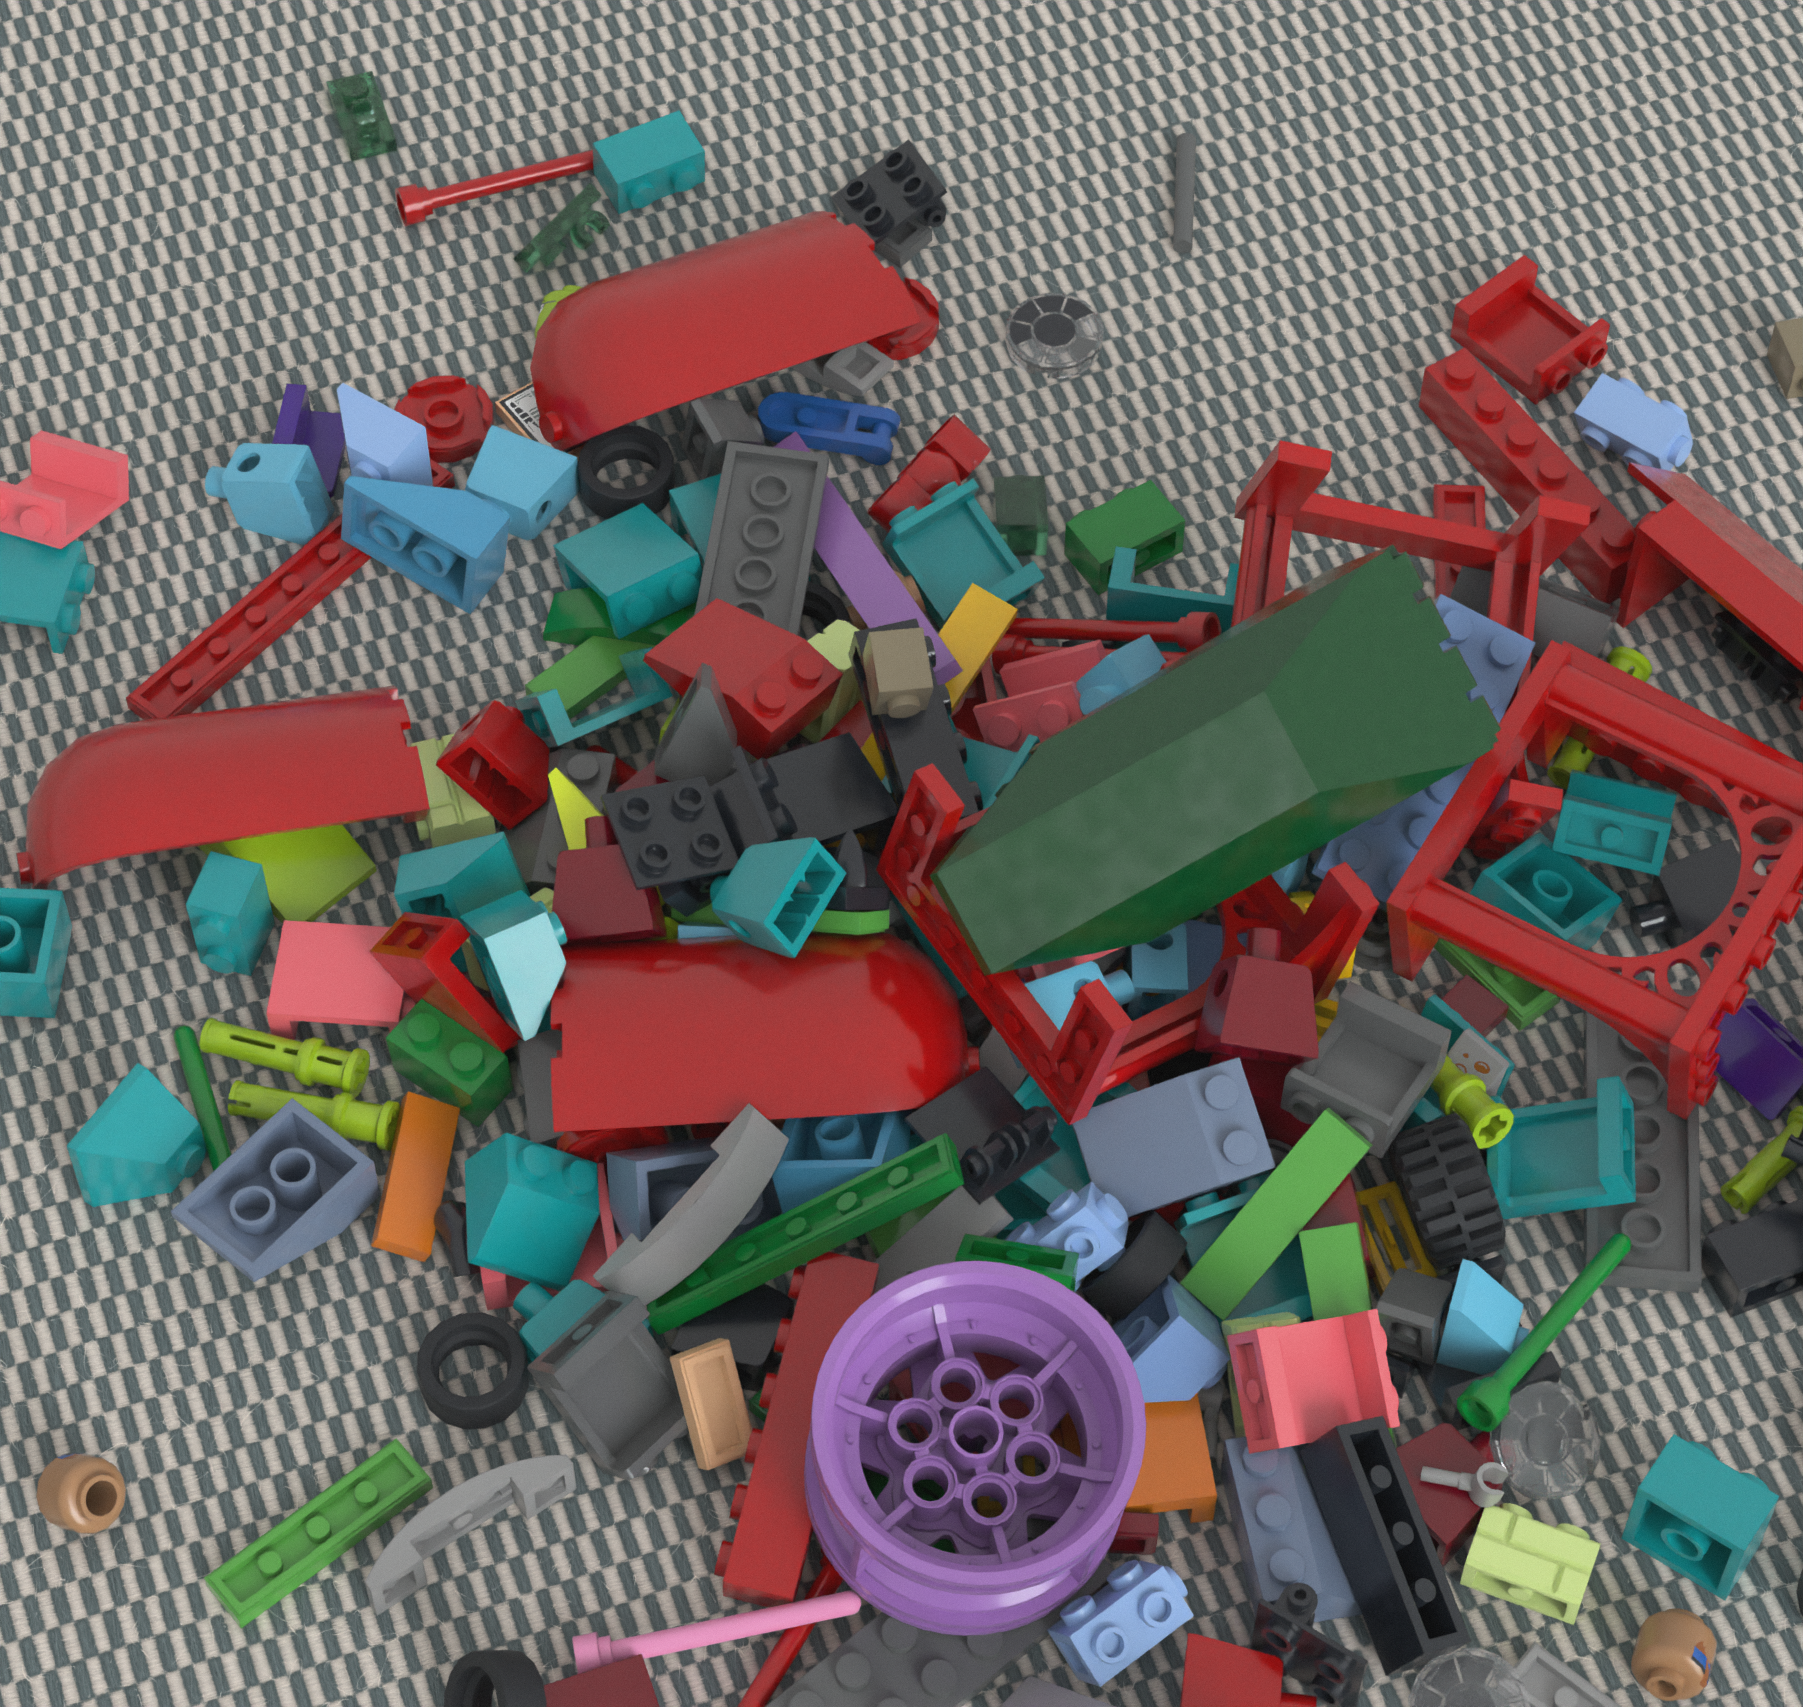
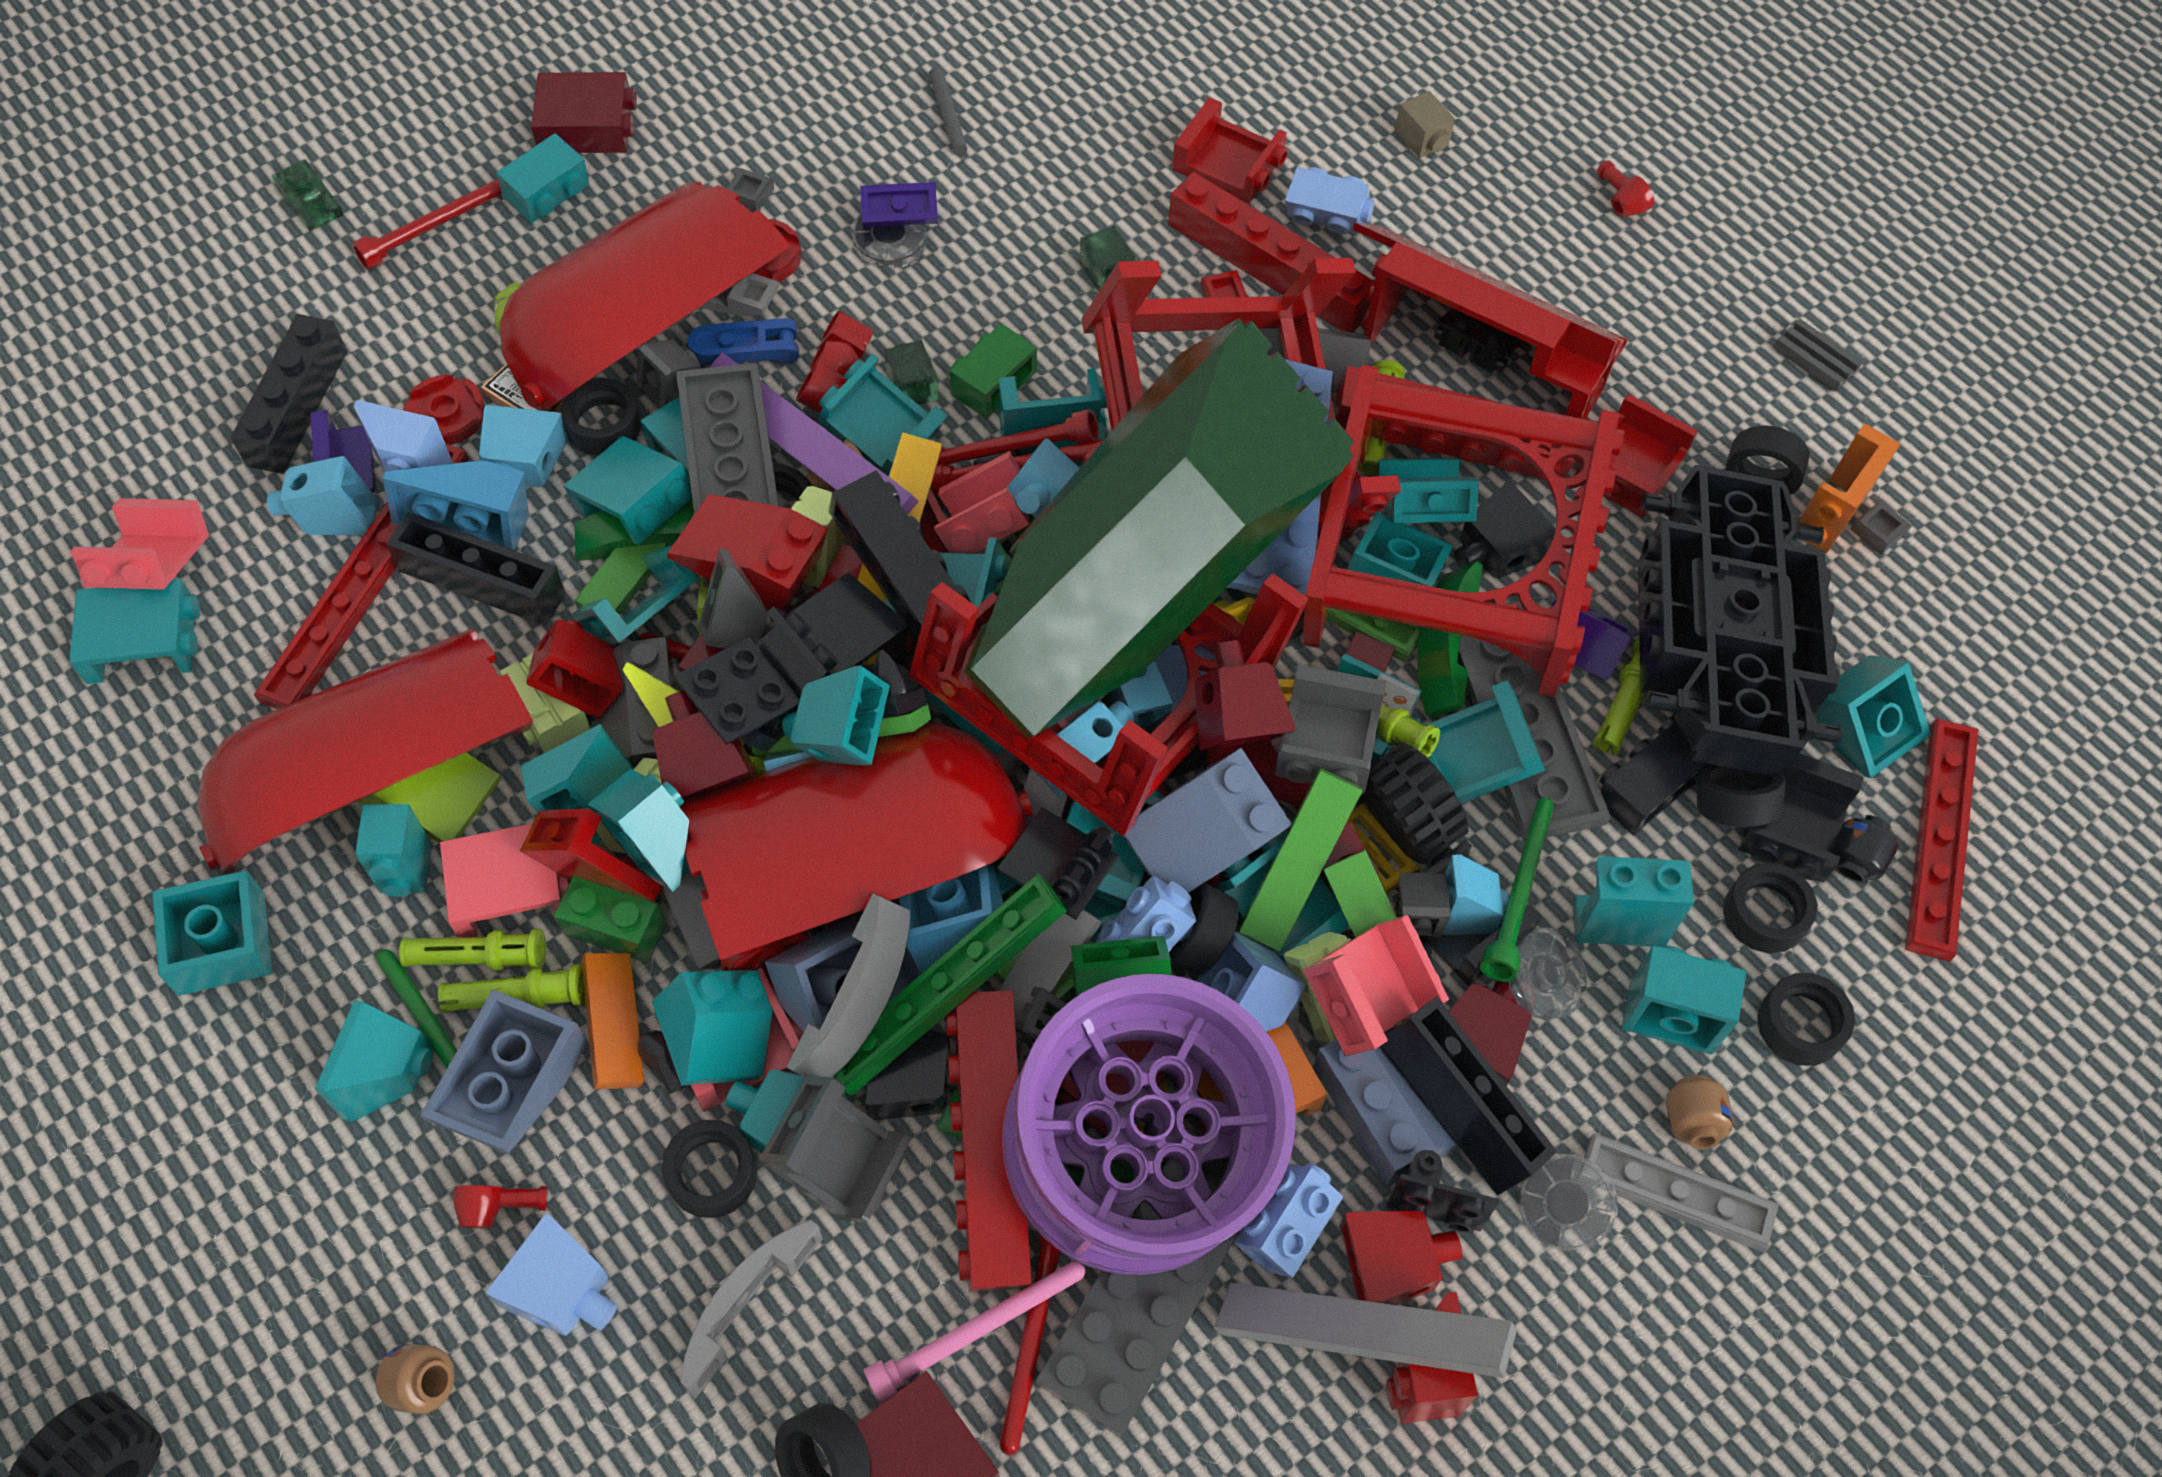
camera: 20 degrees left, 5 degrees up
bright green tile [204,1438,433,1629] -> none
clear green plate [513,183,610,273] -> none
light nougat tile [670,1338,752,1470] -> none
black hinge [831,139,947,246] -> none
dark tan brick [862,627,933,718] -> none
light grey hand [1420,1462,1508,1508] -> none
yellowish green brick [1460,1503,1601,1625] -> none
none -> black brick [230,314,347,475]
none -> black brick [386,512,566,626]
none -> red bar [453,1185,548,1229]
none -> light blue torso [486,1213,617,1336]
none -> dark red brick [531,72,637,153]
none -> dark purple panel [860,182,938,227]
none -> clear green brick [1080,225,1135,292]
none -> green slope [1417,561,1483,719]
none -> teal panel [1572,856,1694,947]

